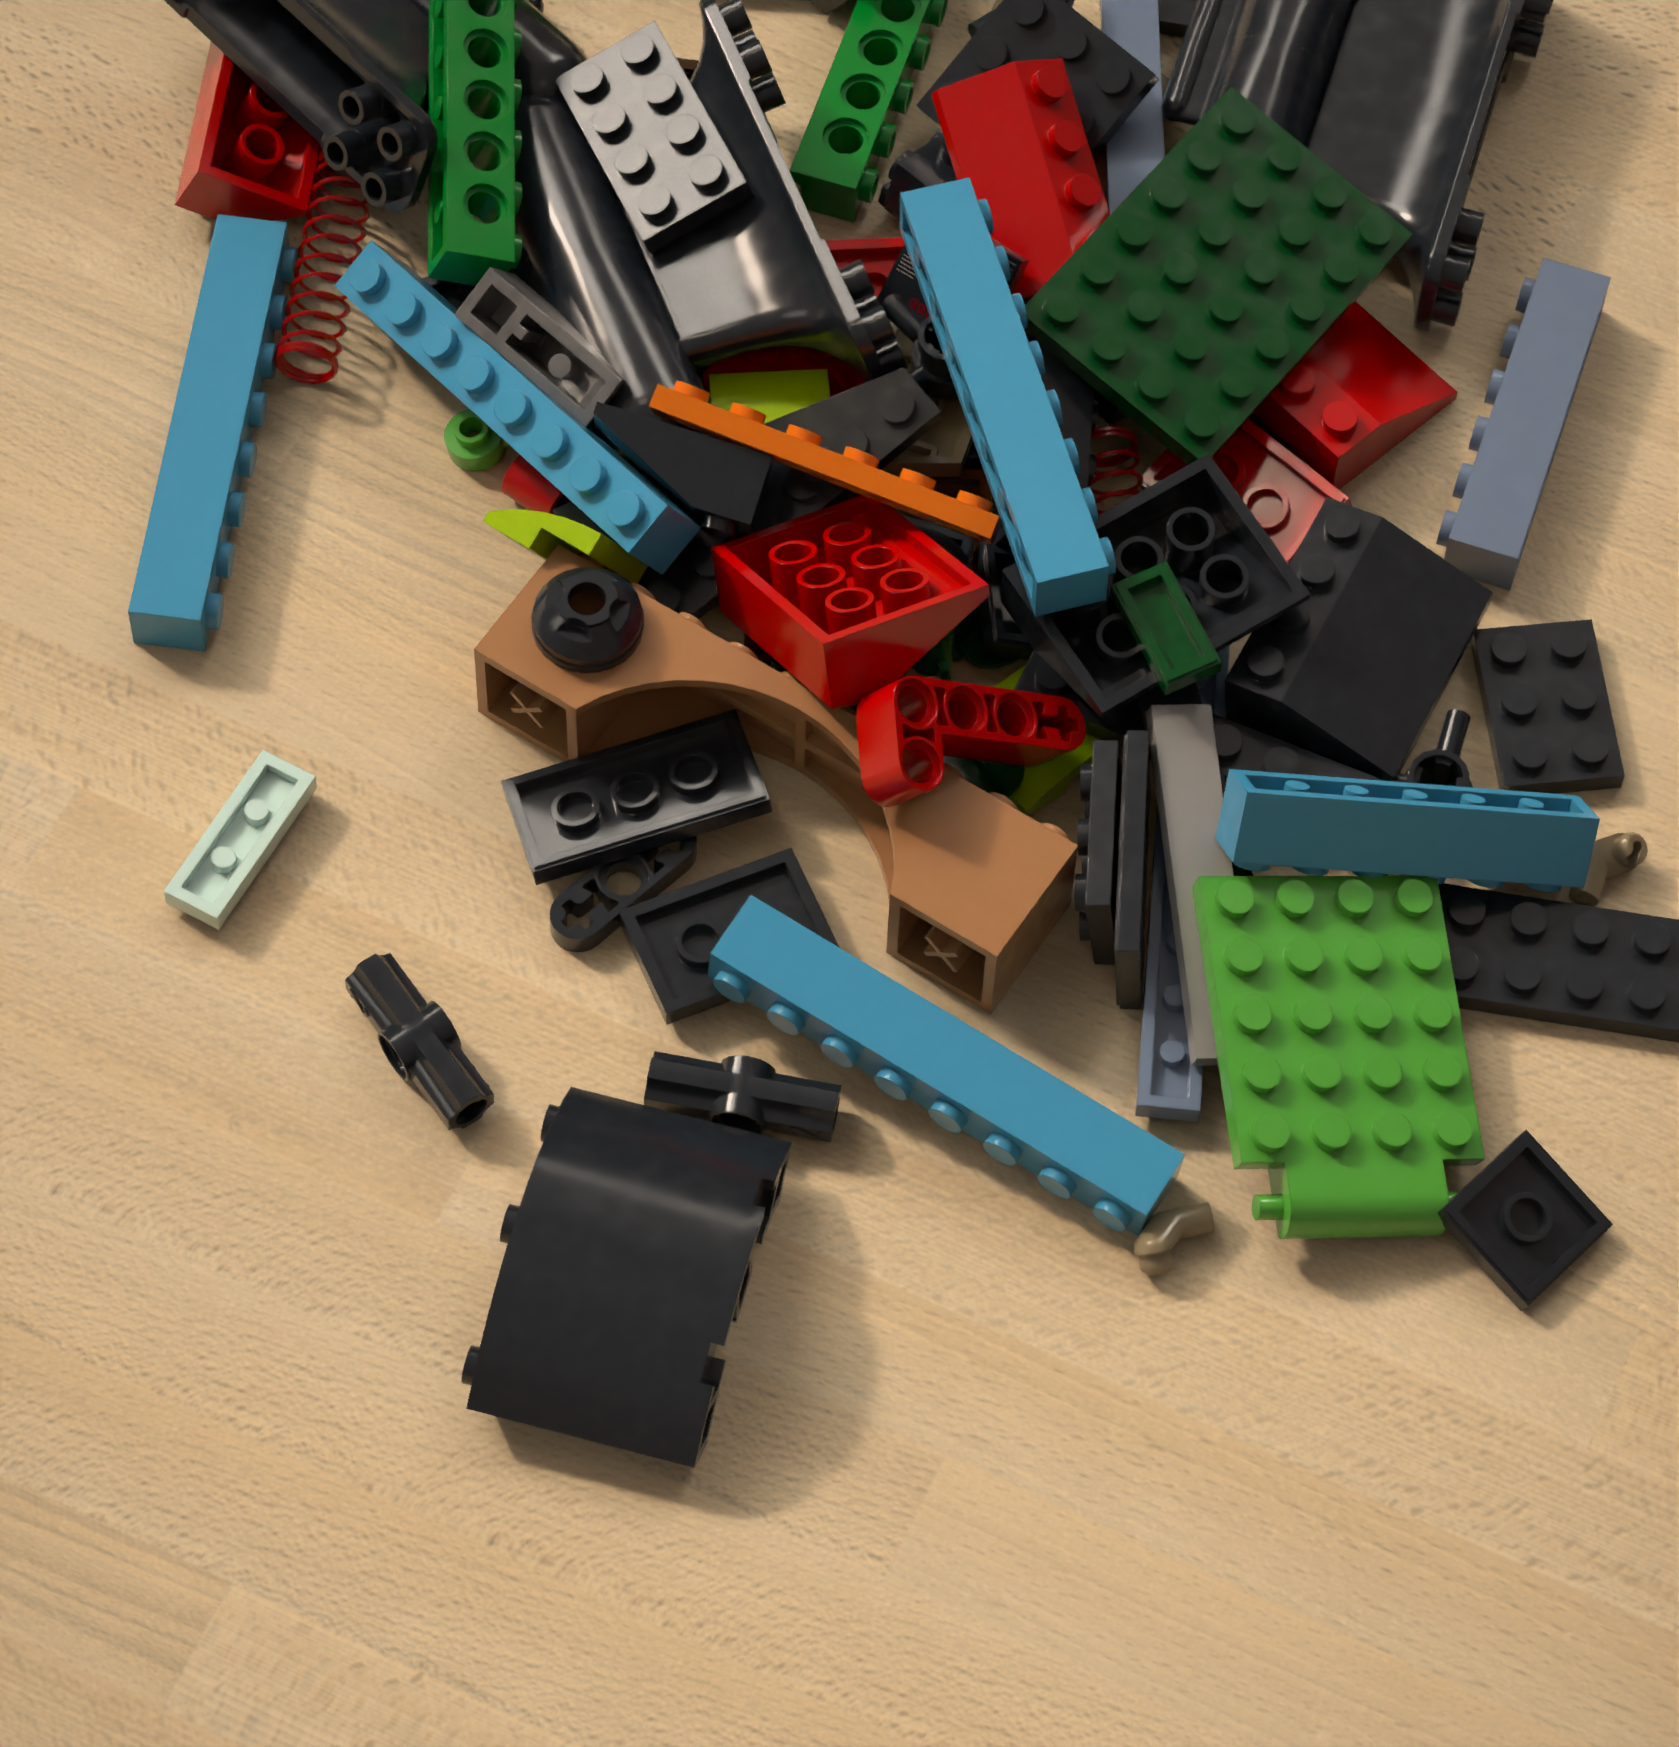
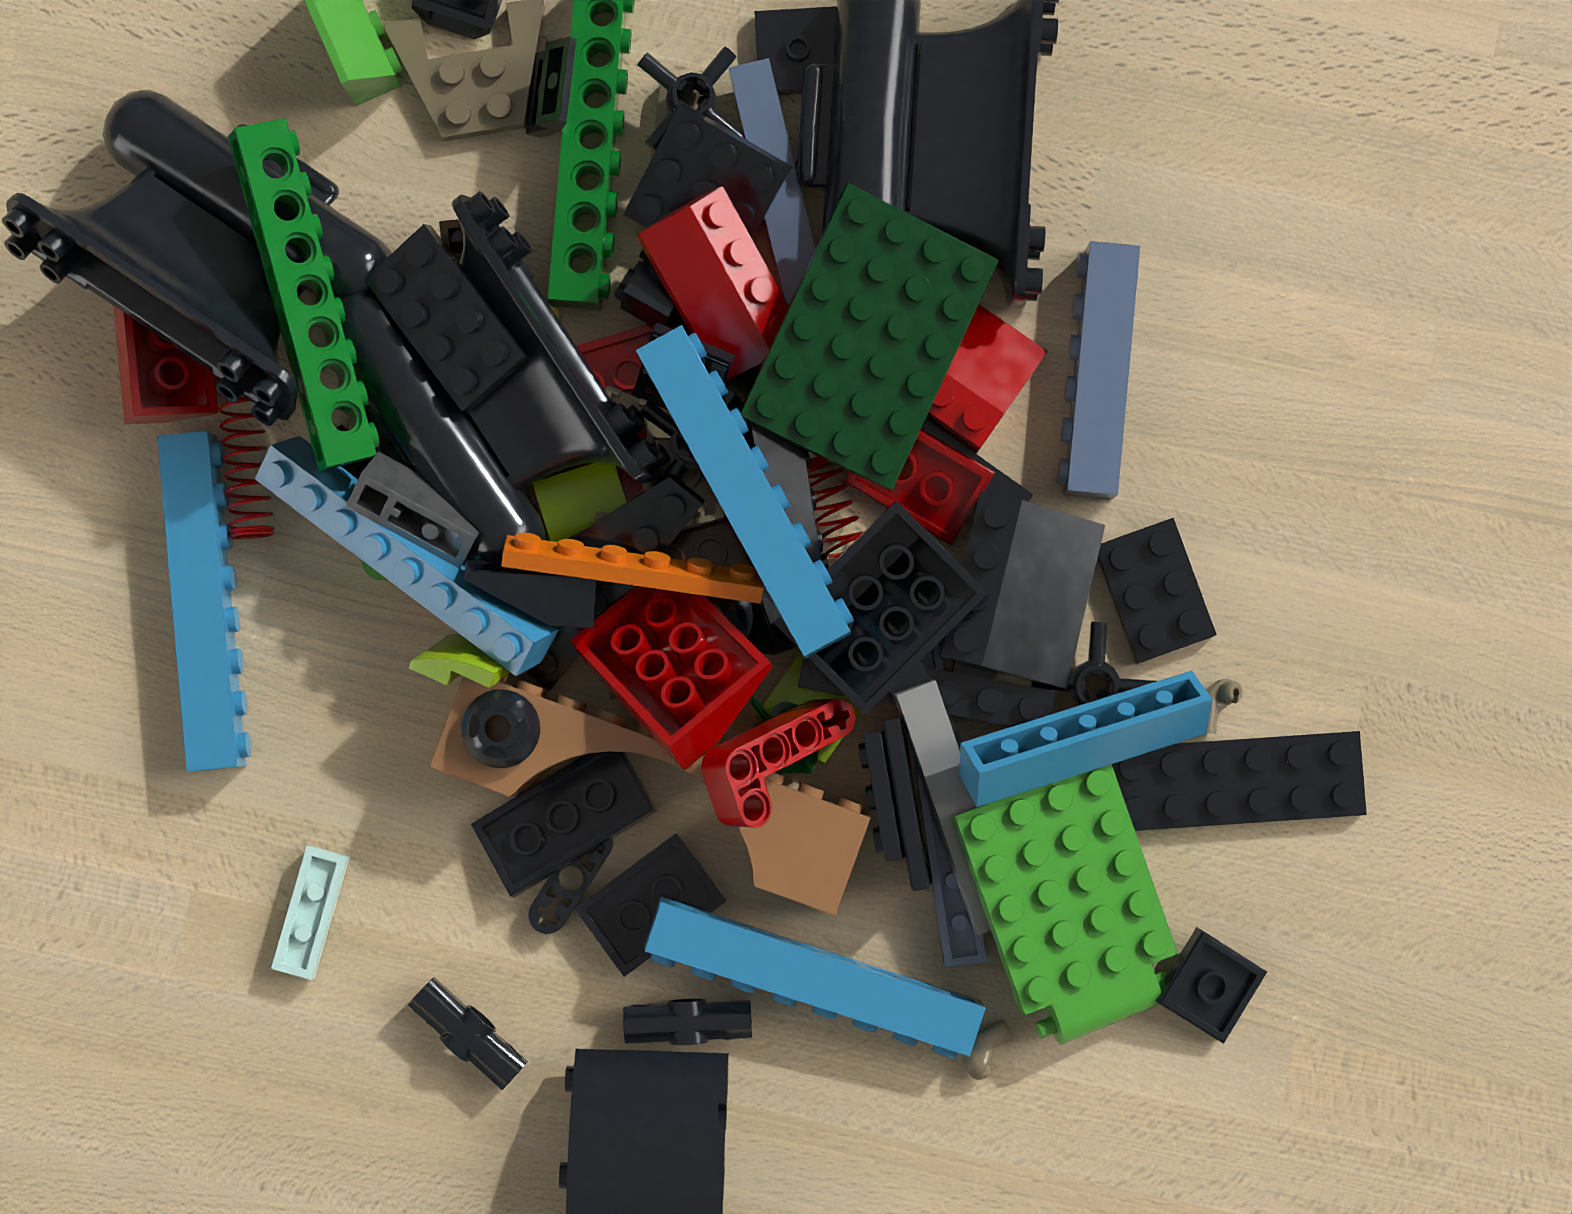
camera: 10 degrees left, 25 degrees up
dark green tile [1110,561,1222,695] -> none

